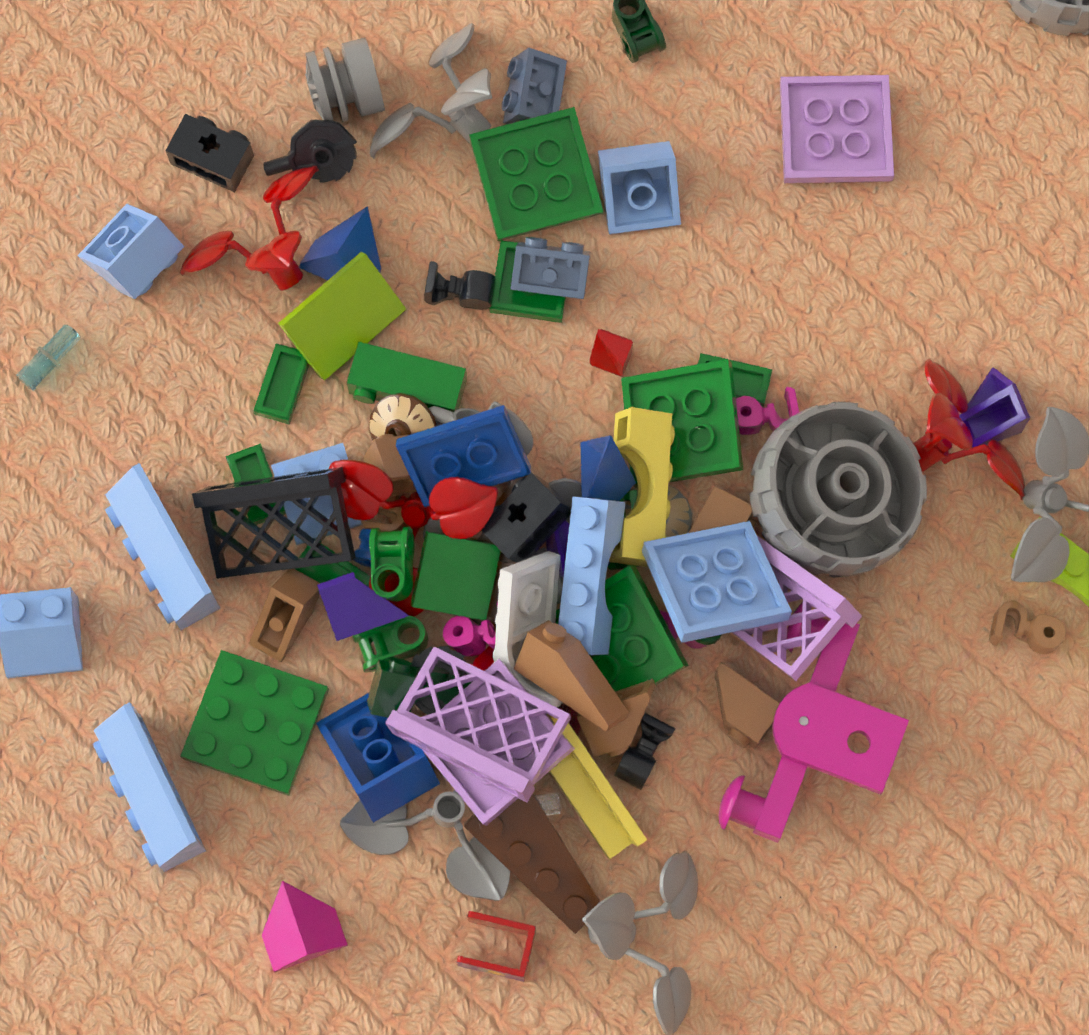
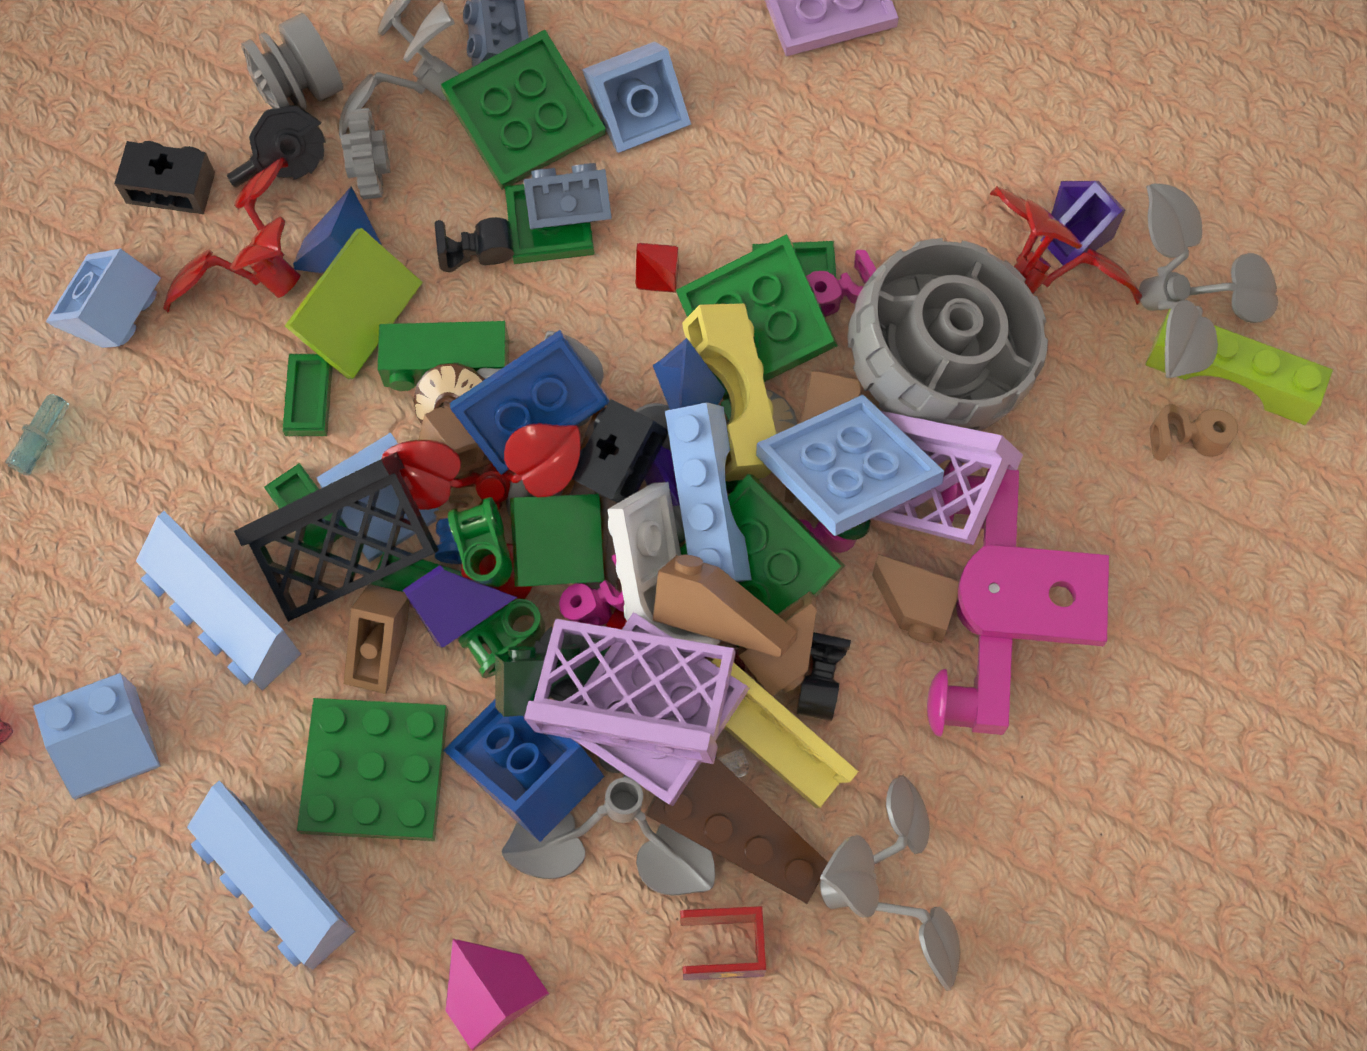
camera: 15 degrees left, 5 degrees down
none -> light grey gear [341,108,391,199]

